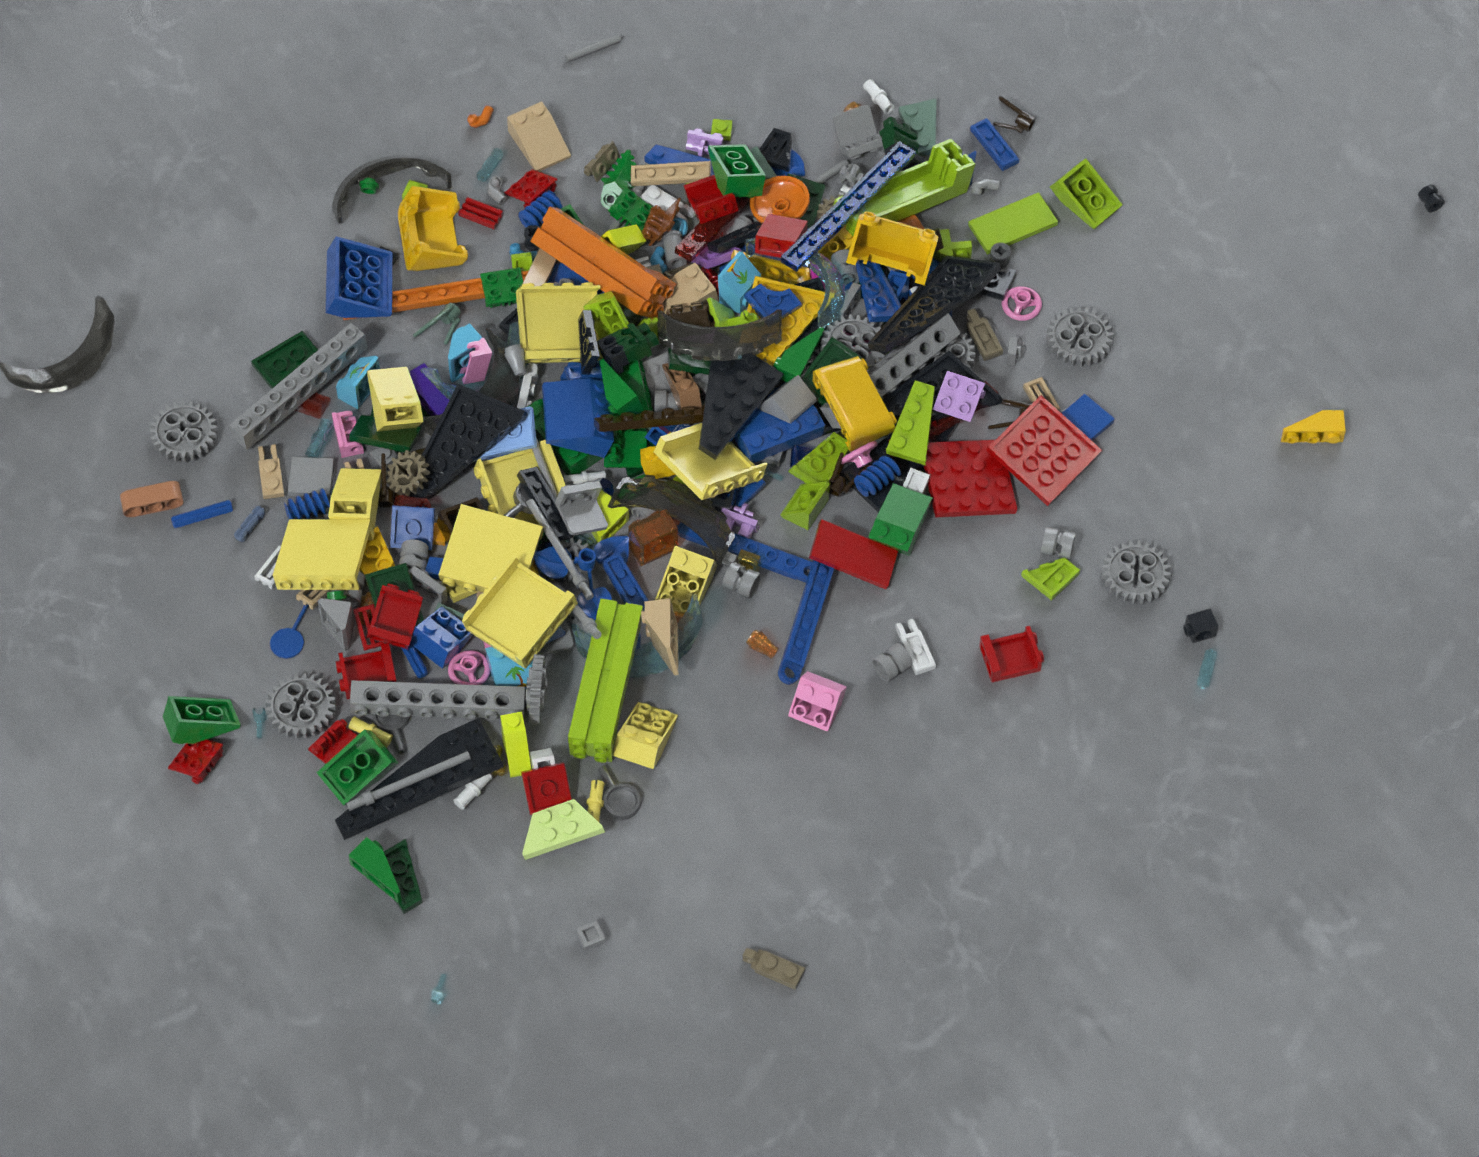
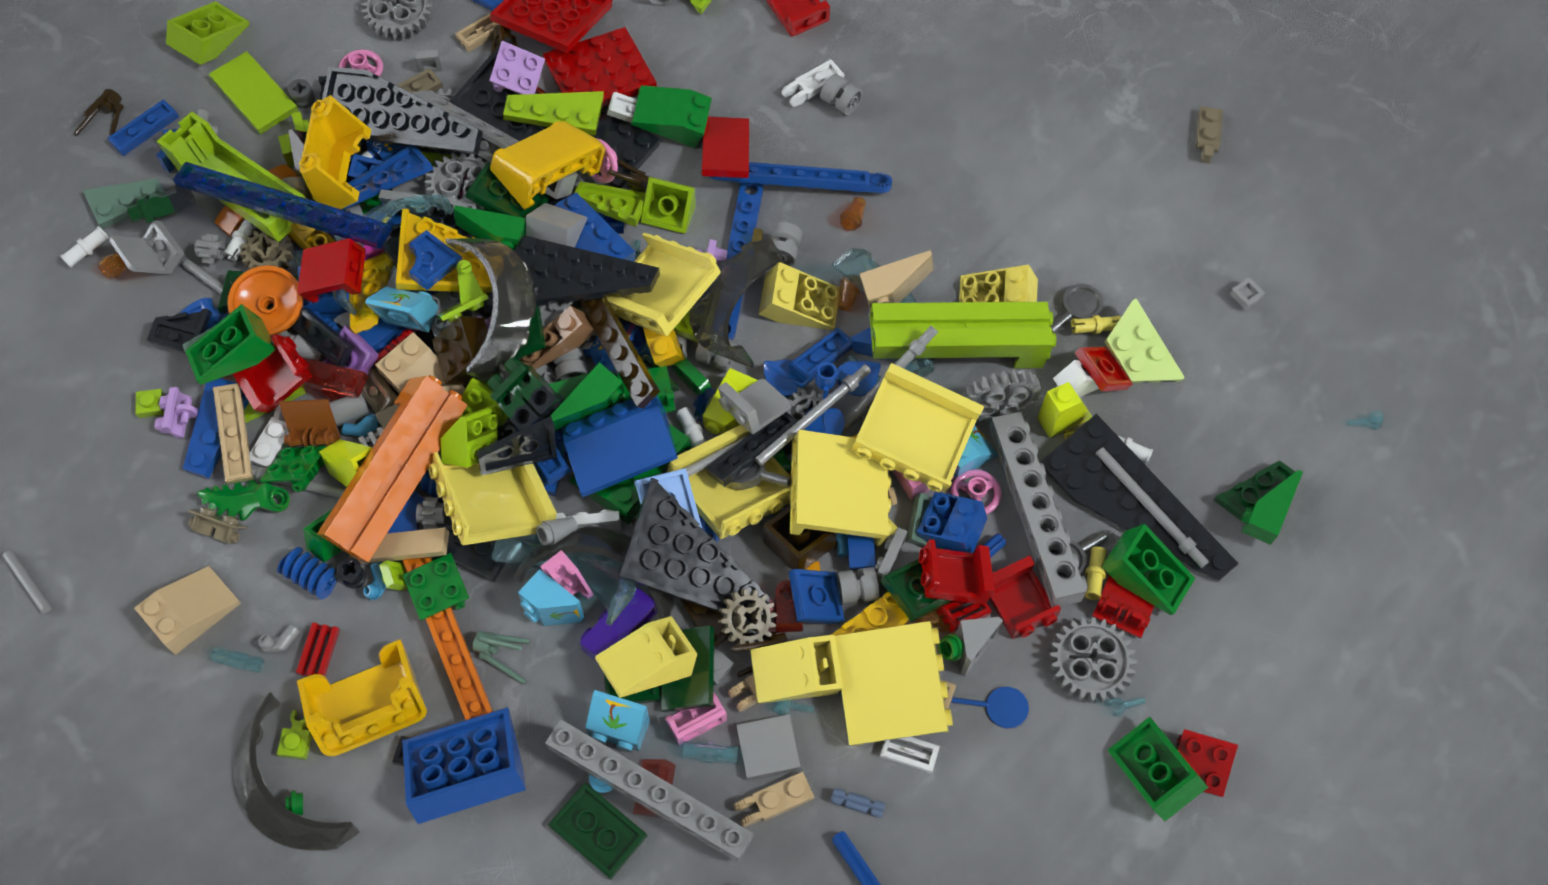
camera: 105 degrees left, 5 degrees up
blue piece [284,488,330,519] -> none
orange arm [467,106,494,128] -> none
red hinge [504,169,558,208] -> none
clear orange brick [628,509,678,567] -> none
bright pink slope [788,671,847,732] -> none
blue piece [854,455,901,497] -> none

